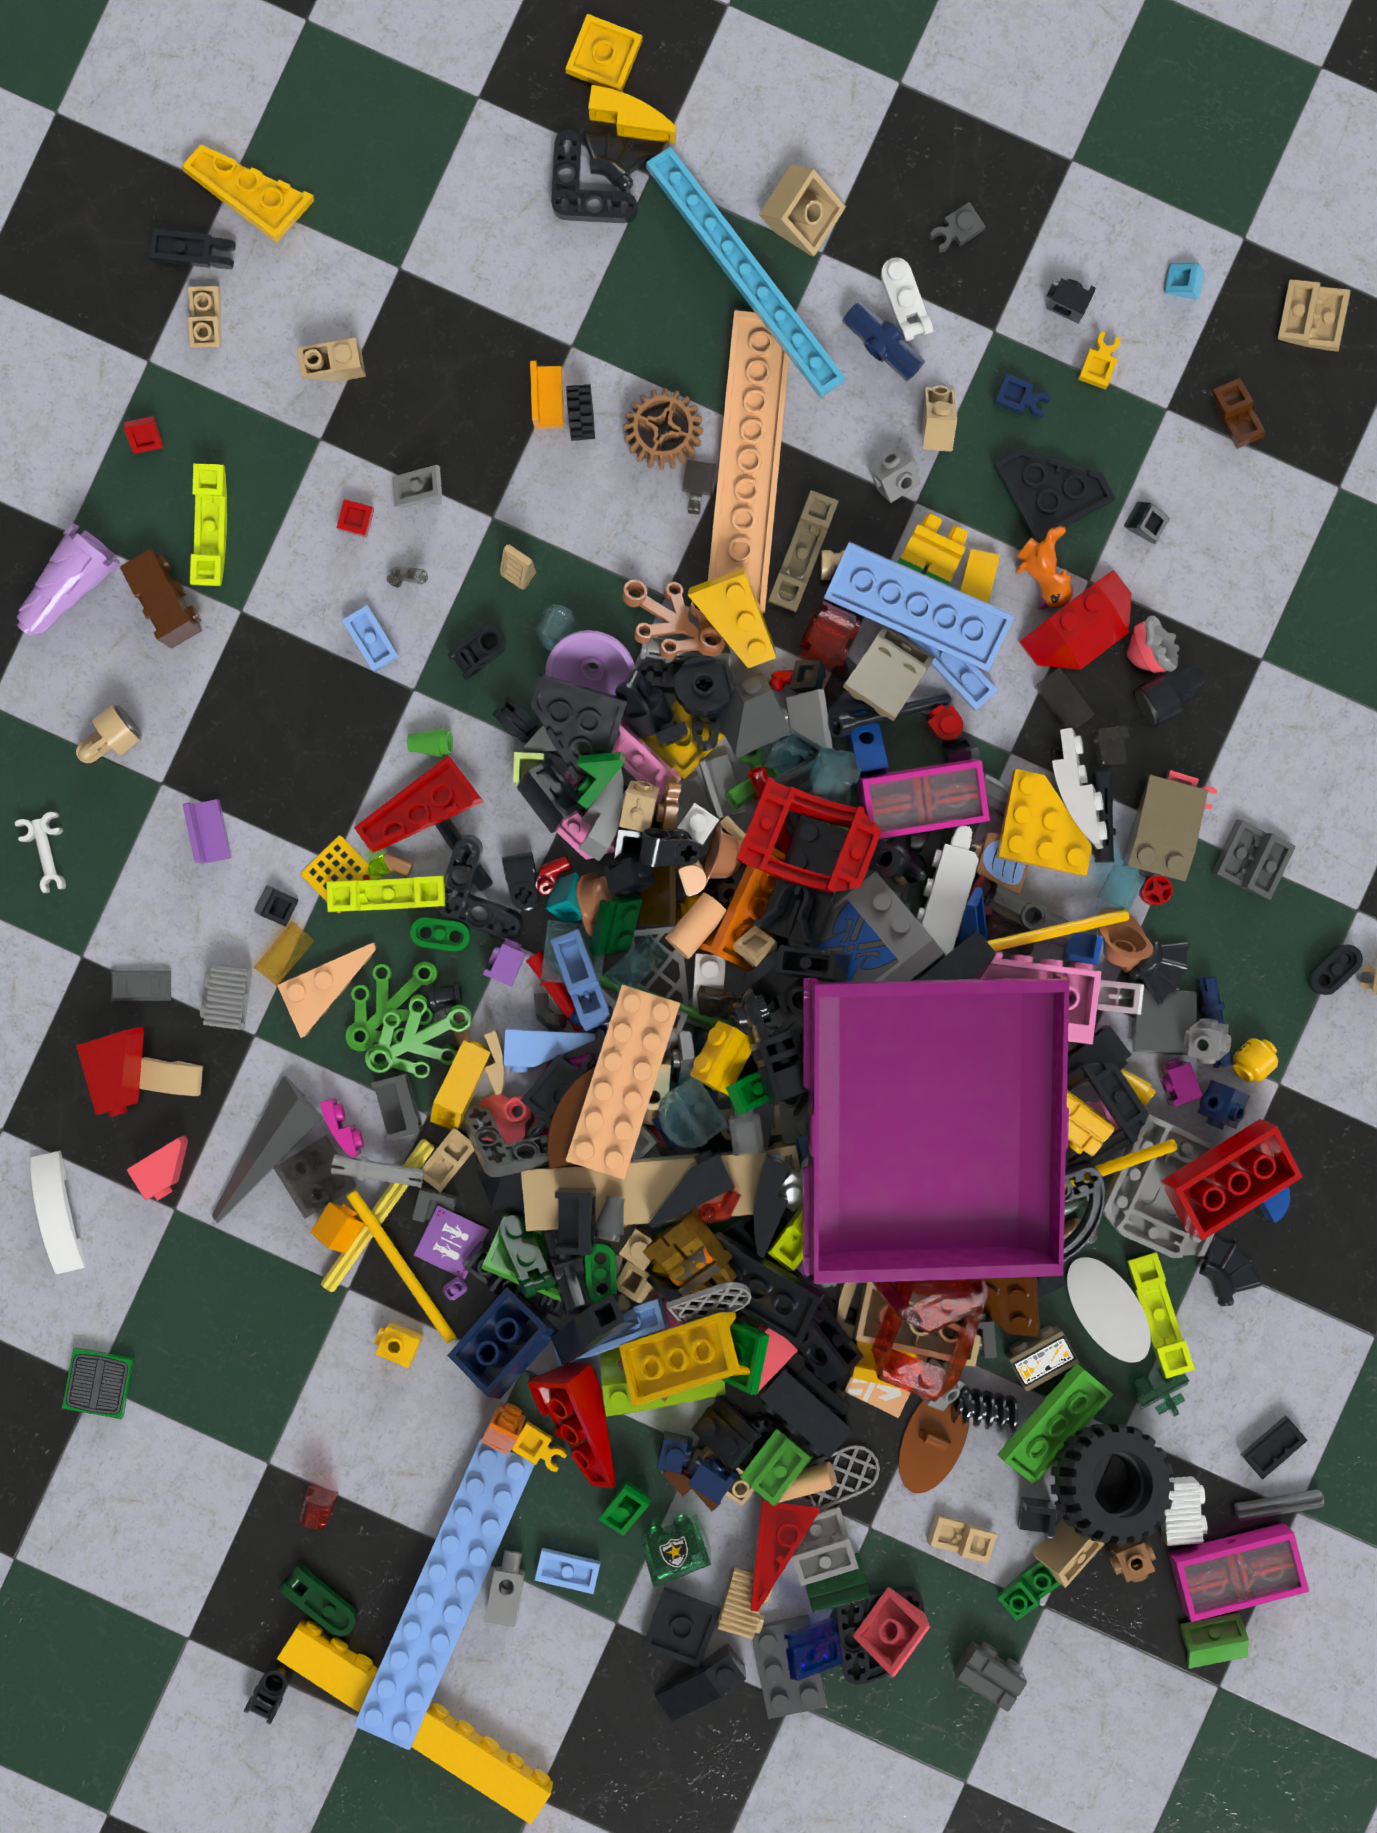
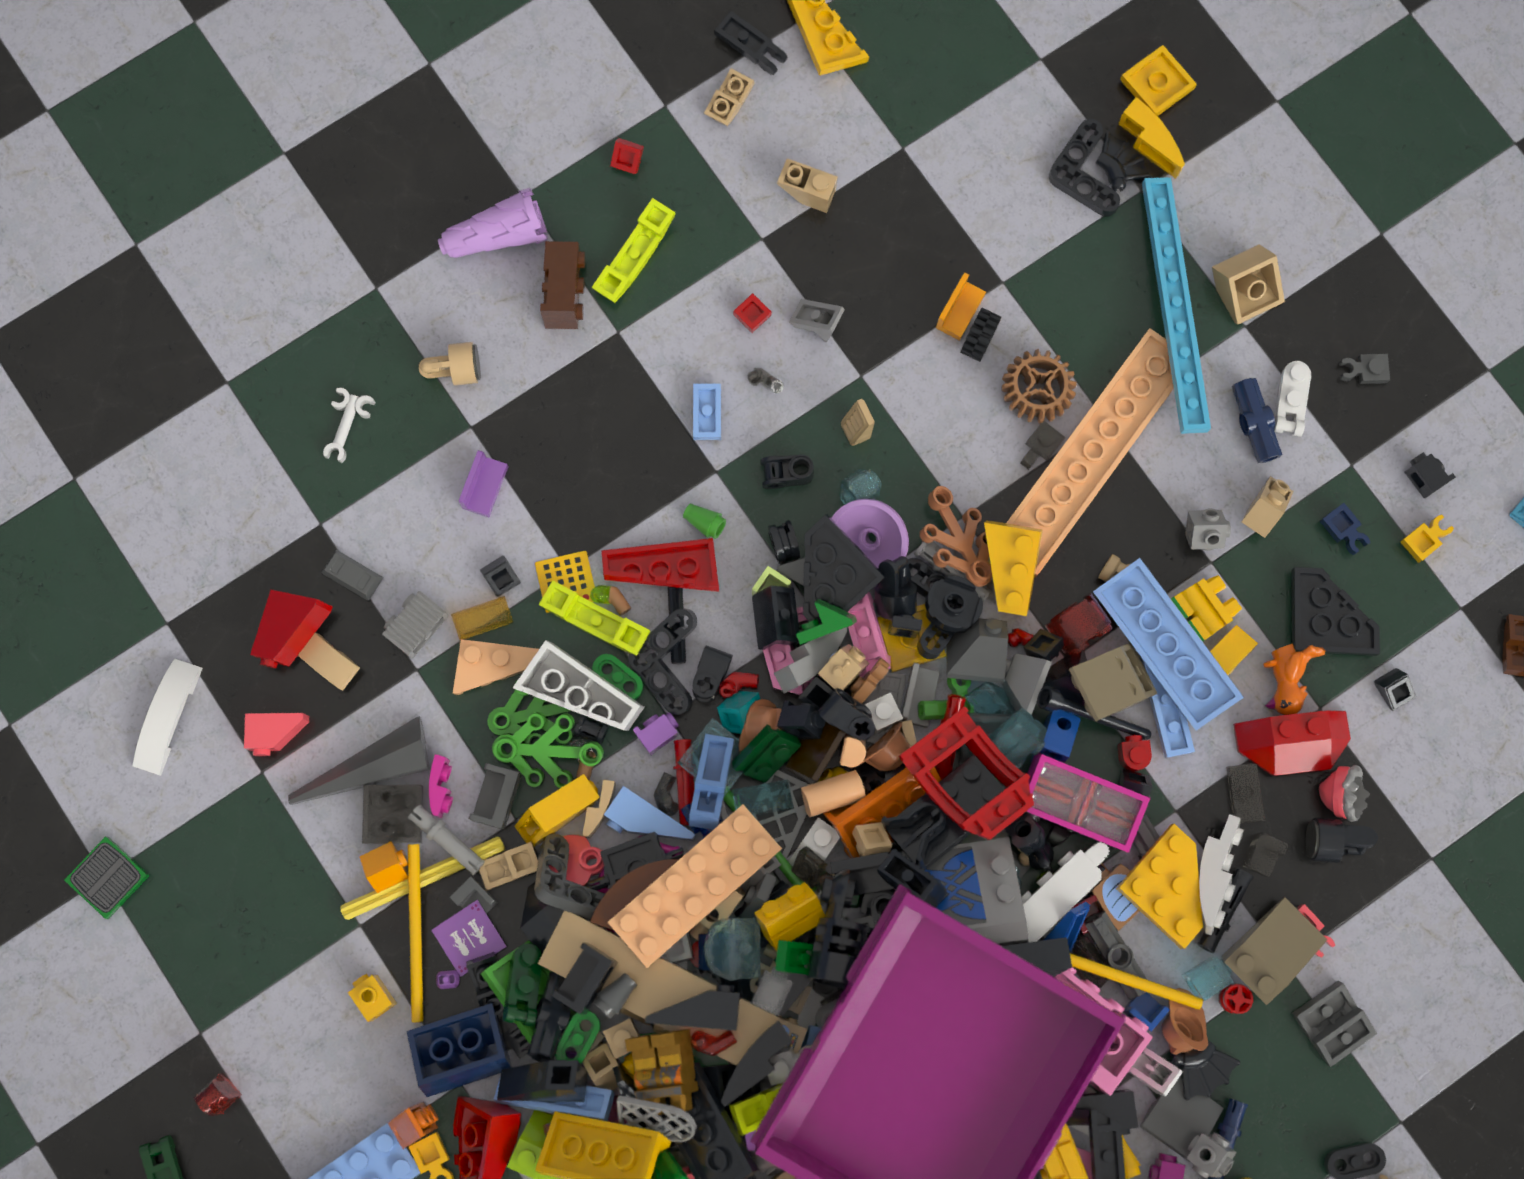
camera: 30 degrees right, 10 degrees down
dark tan slope [768,490,838,612] -> none
none -> white wedge [513,640,644,731]

